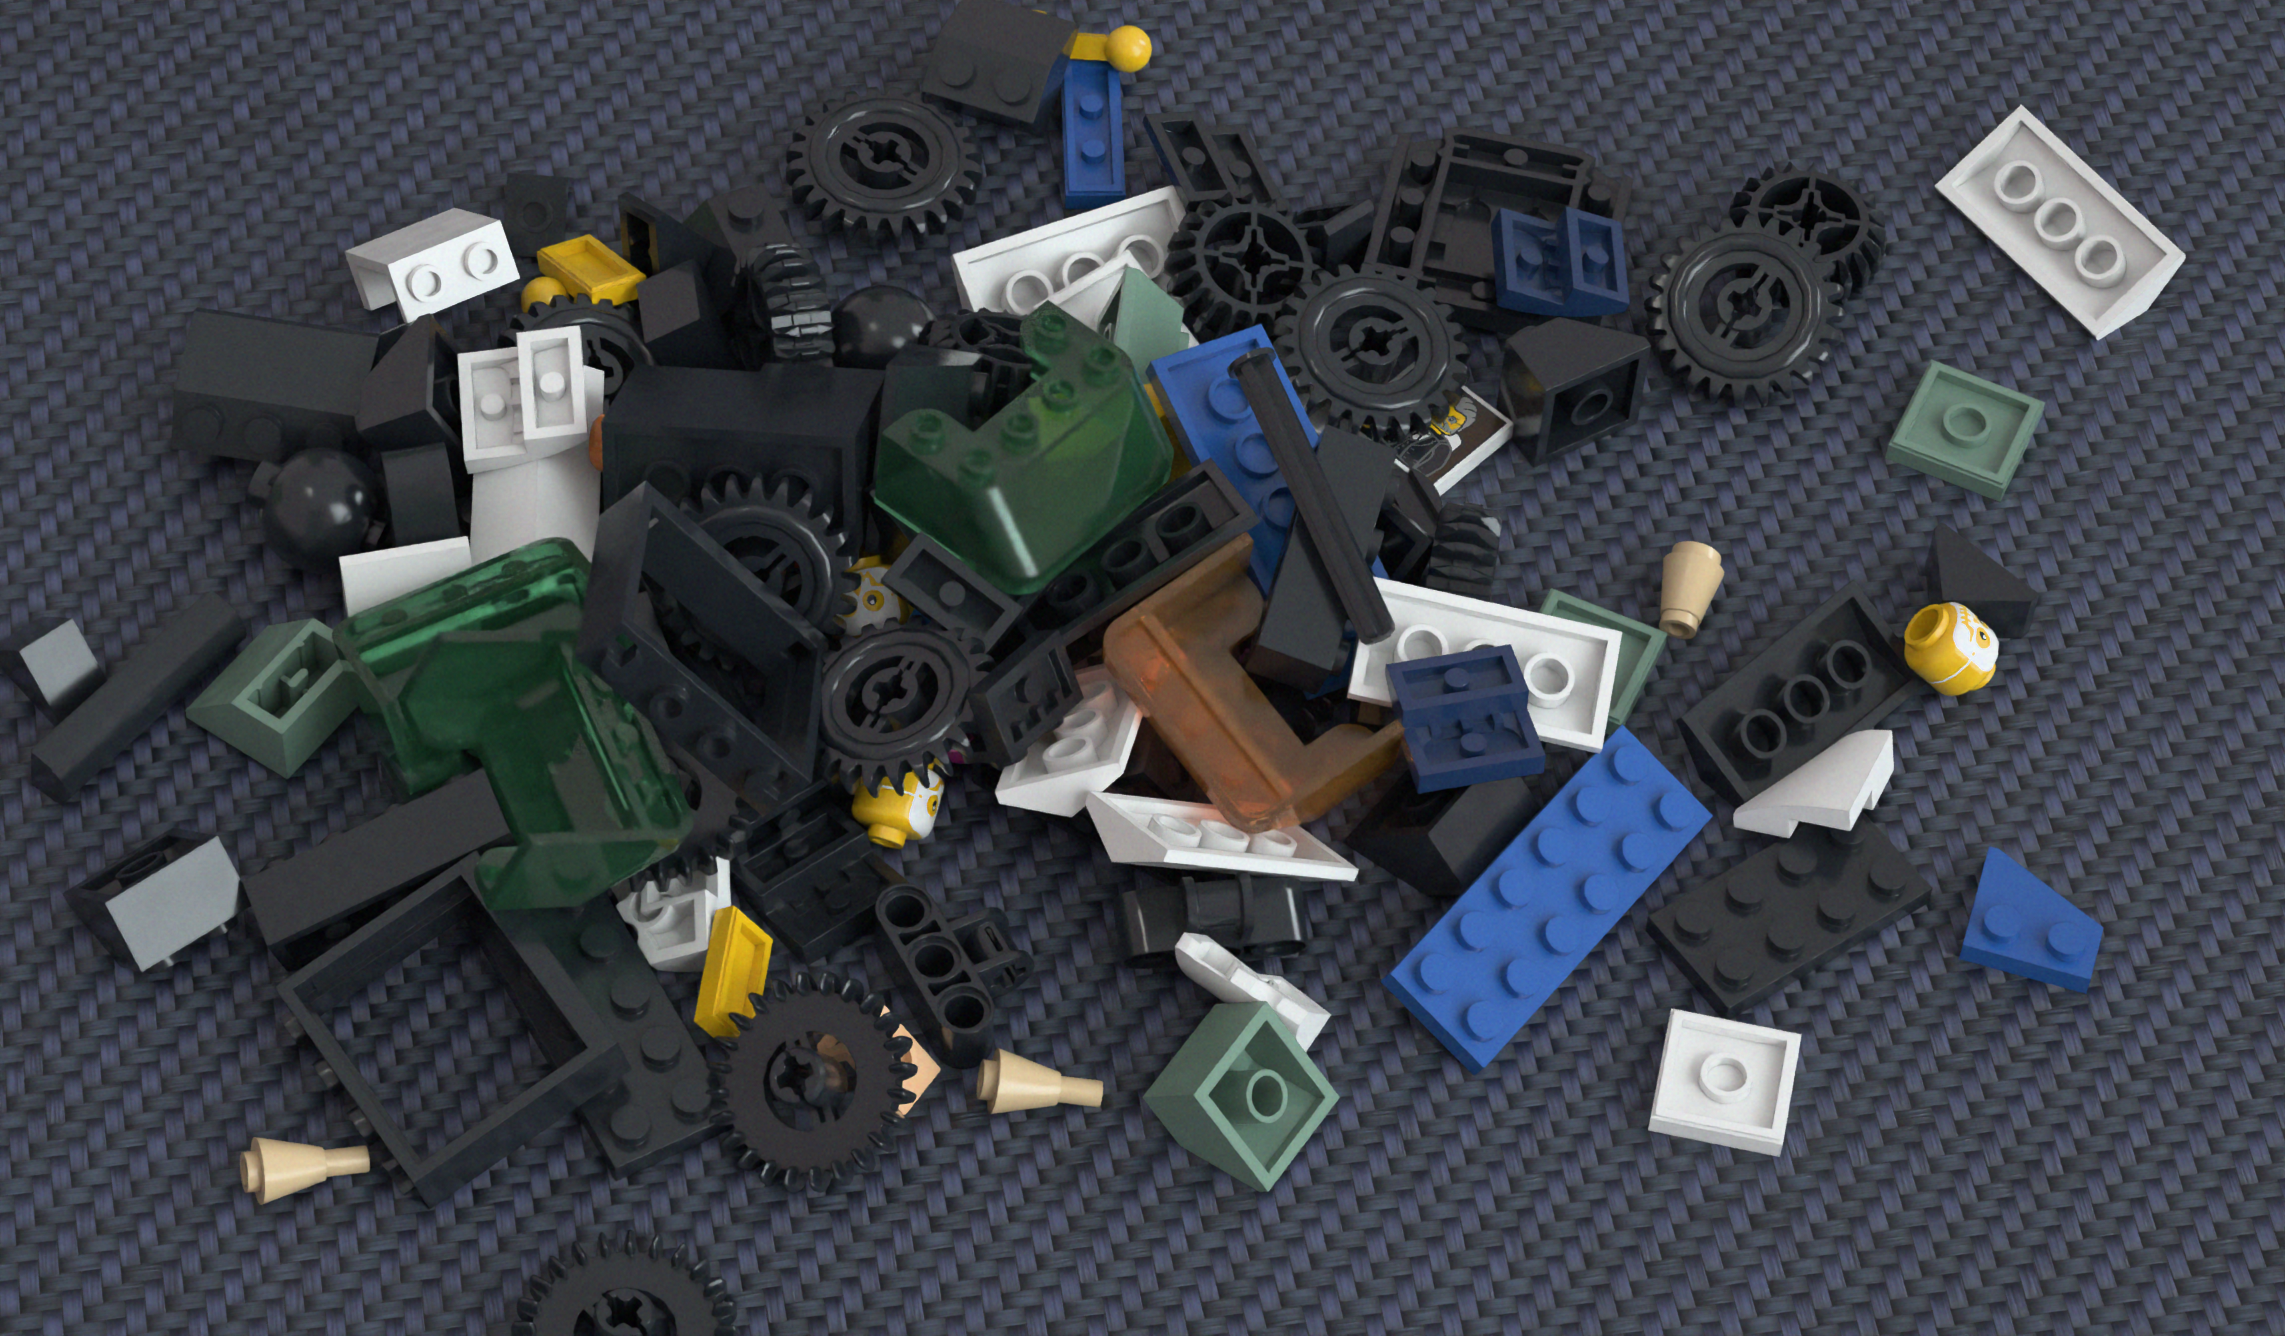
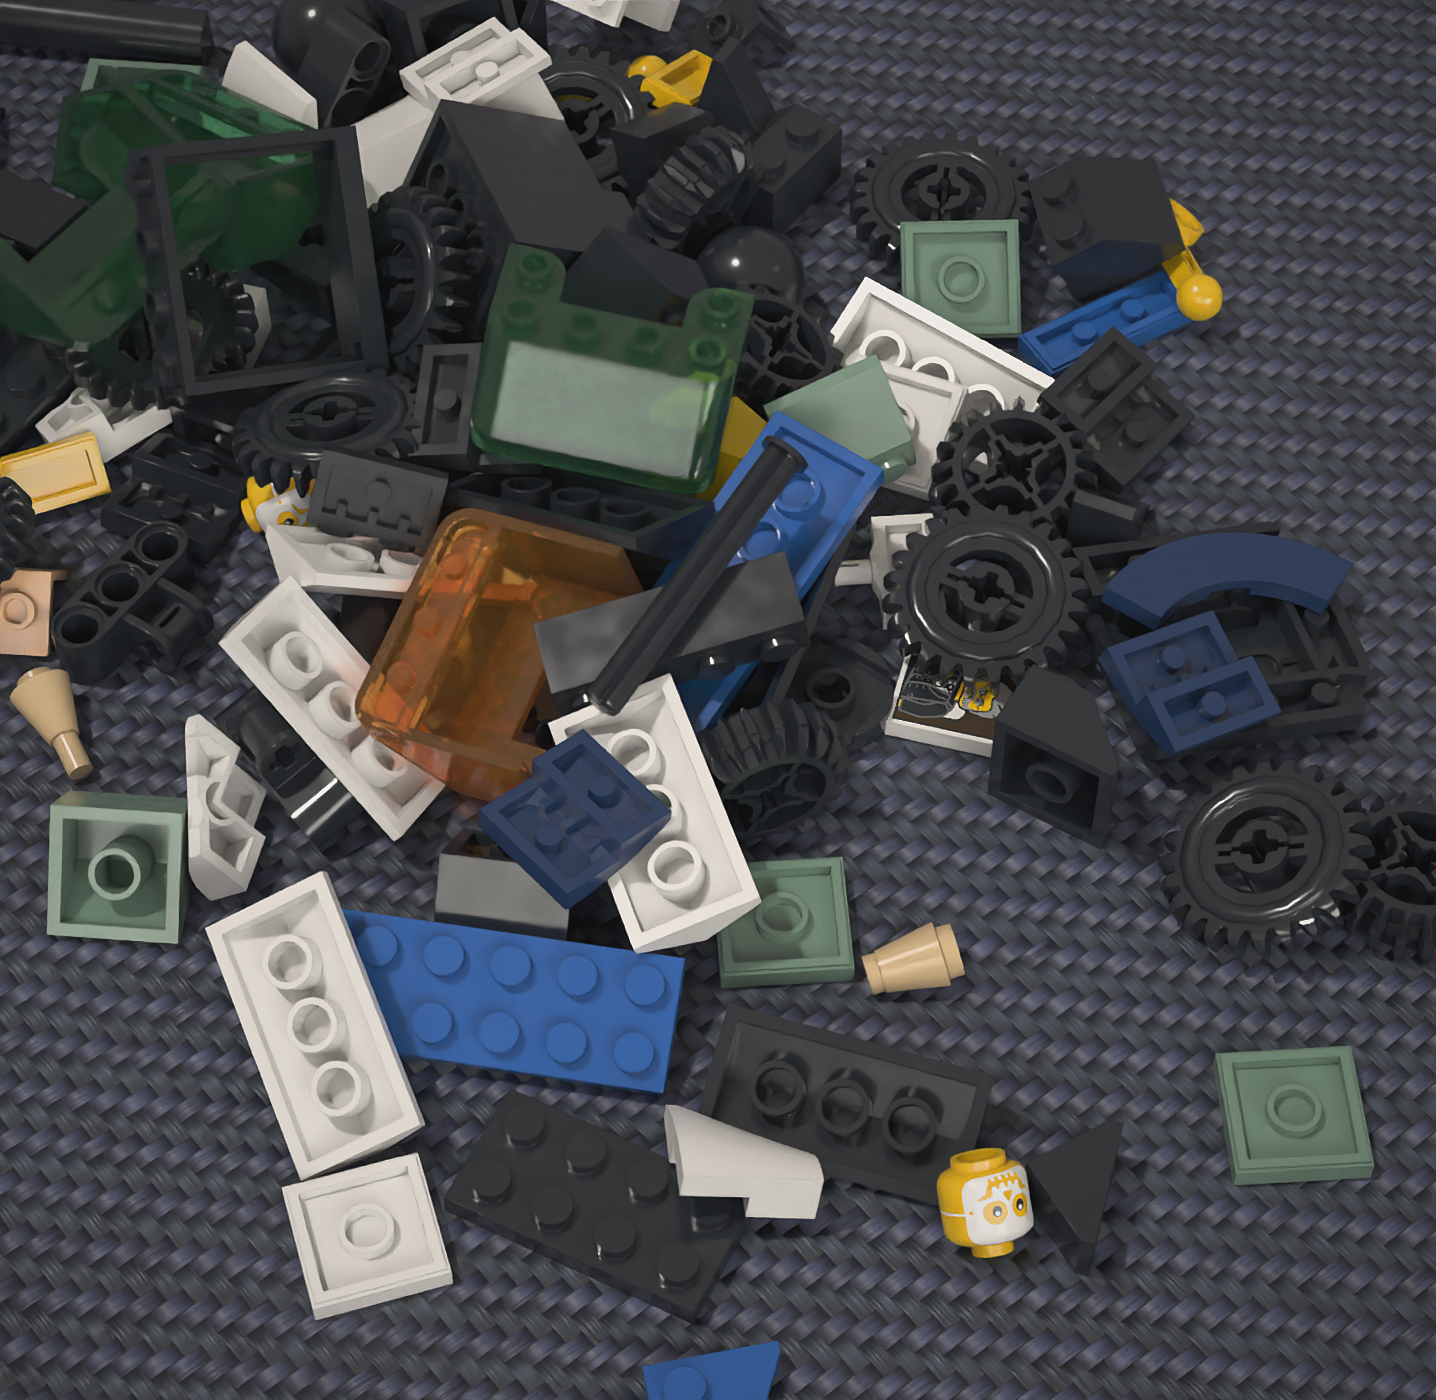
camera: 65 degrees right, 0 degrees up
none -> white slope [205,871,426,1181]
none -> sand green tile [899,219,1021,340]
none -> dark blue tile [1101,532,1354,631]

